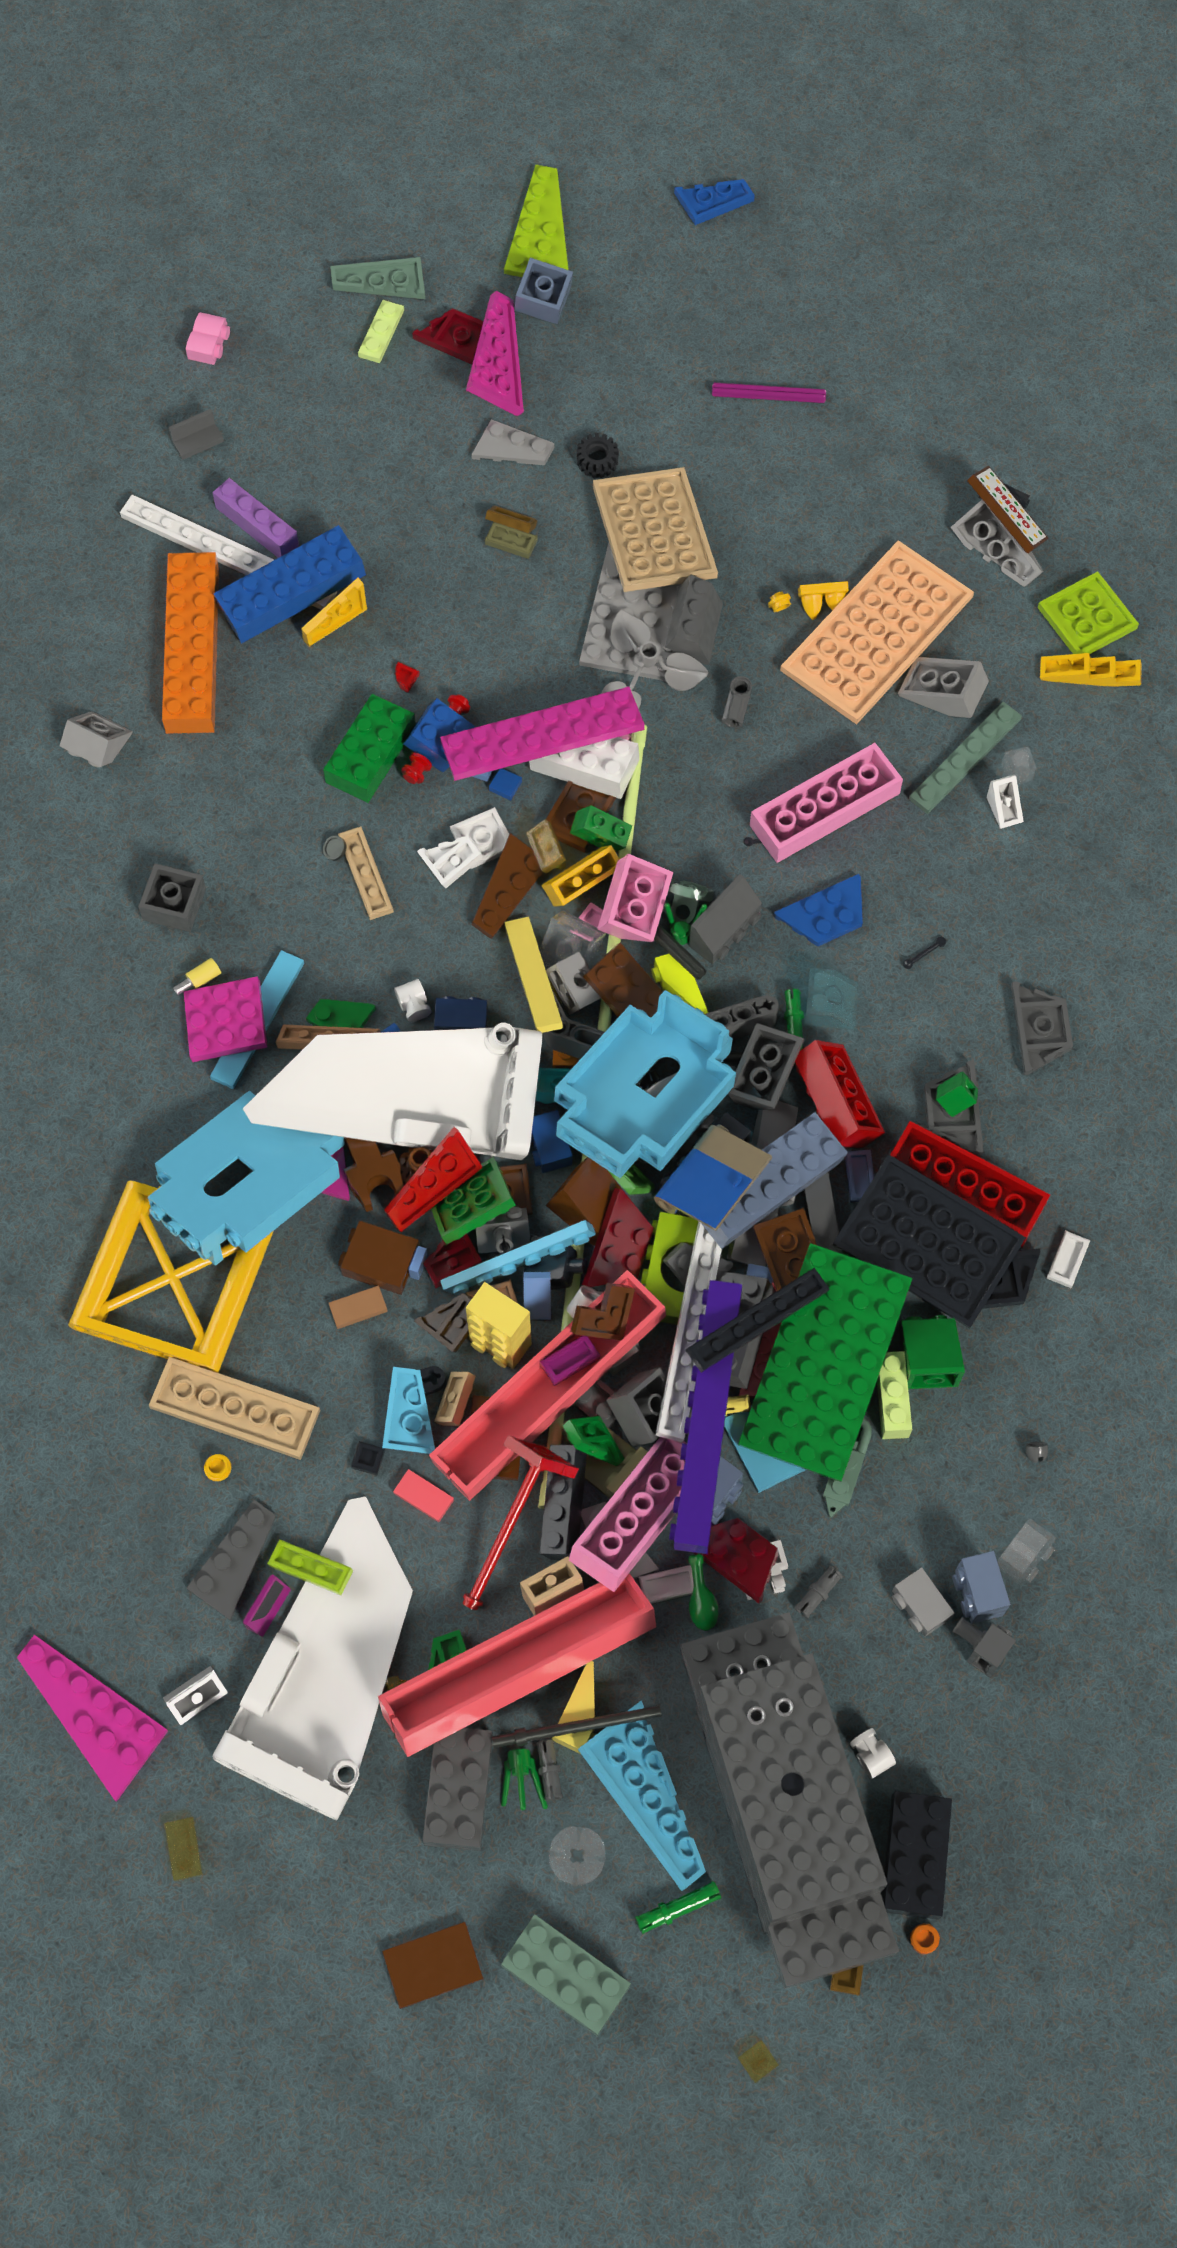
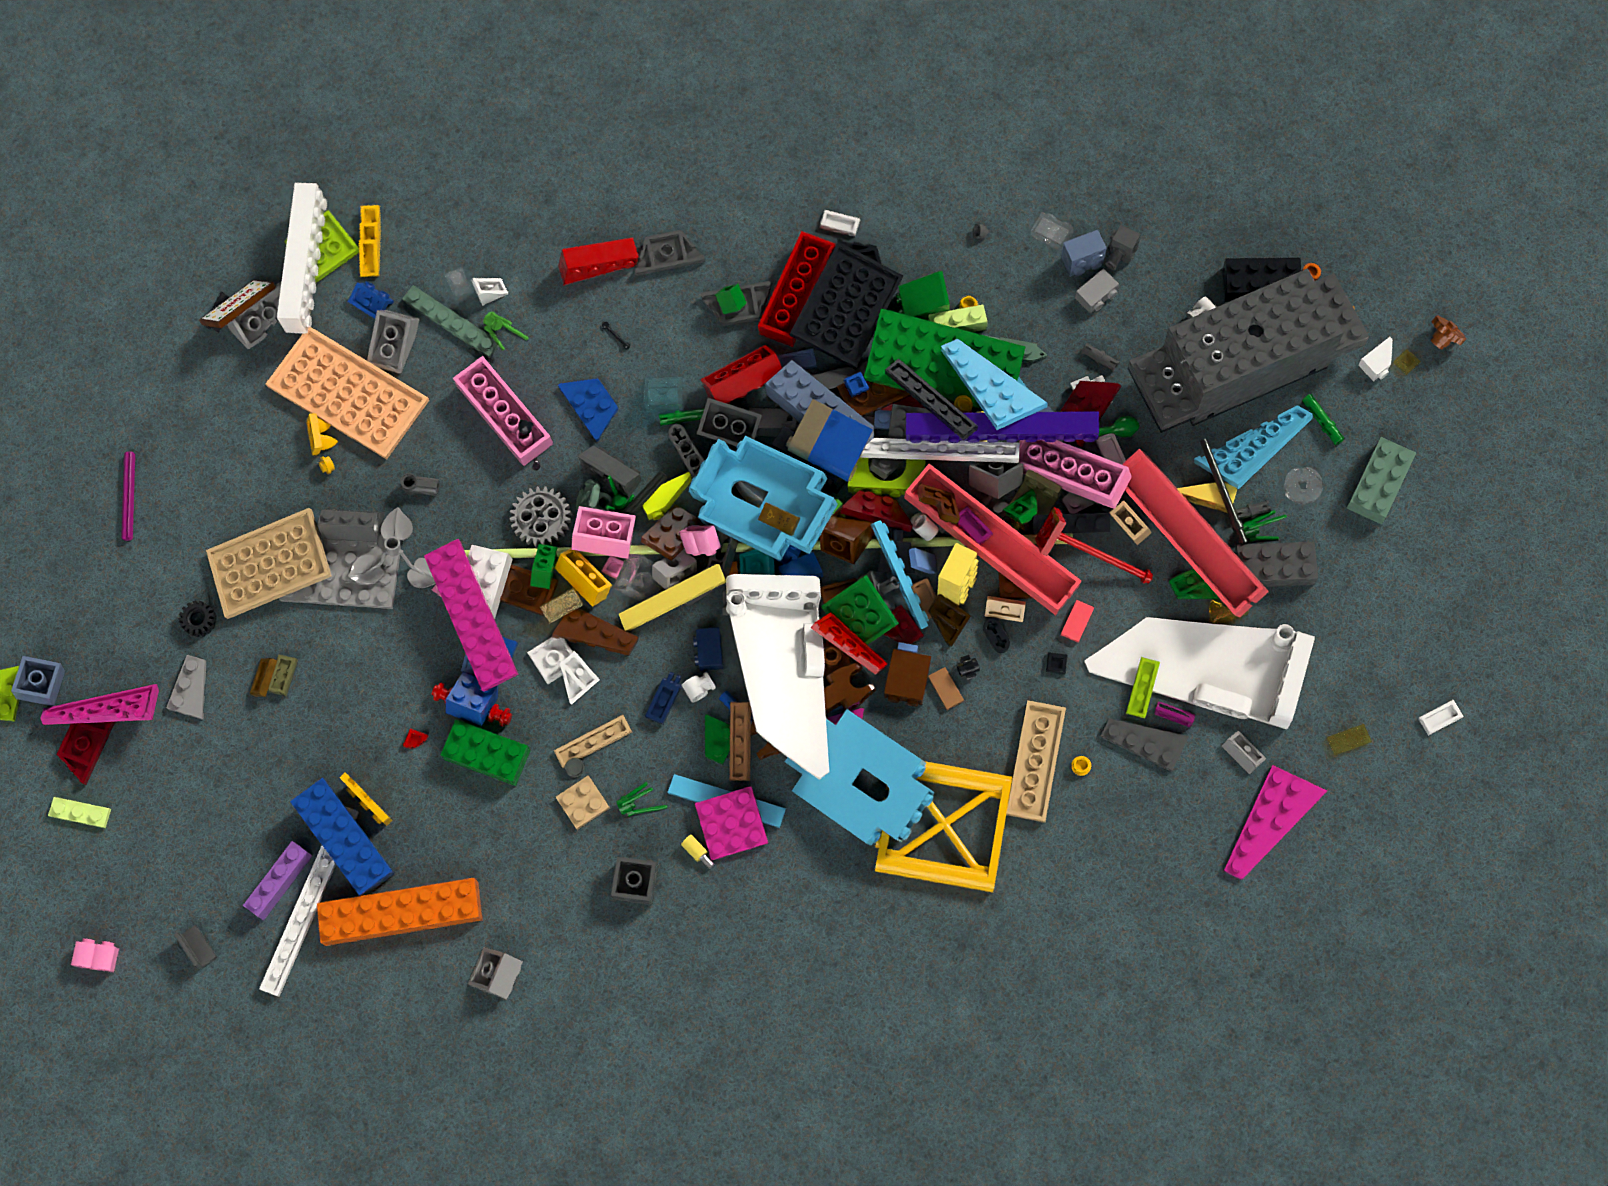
camera: 90 degrees left, 5 degrees up
sand green wing [330,257,425,299] -> none
medium azure wing [382,1367,435,1454] -> none
reddish brown tile [382,1922,483,2009] -> none
none -> white brick [277,183,327,334]
none -> blue bracket [348,281,394,319]
none -> bright green plant [483,312,529,350]
none -> light grey gear [510,486,572,547]
none -> black hinge [518,419,534,434]
none -> tan plate [556,775,610,830]
none -> red wedge [558,238,638,285]
none -> green plant [616,782,667,817]
none -> dark blue hinge [645,672,682,725]
none -> bright pink brick [679,525,721,556]
none -> pearl gold tile [758,502,800,536]
none -> blue tile [843,372,869,397]
none -> medium azure wing [941,339,1047,430]
none -> yellow plate [954,395,973,413]
none -> black gear [956,655,980,680]
none -> yellow plate [959,296,978,309]
none -> white slope [1359,337,1392,381]
none -> white tile [1418,700,1464,736]
none -> dark orange plant [1431,315,1467,349]

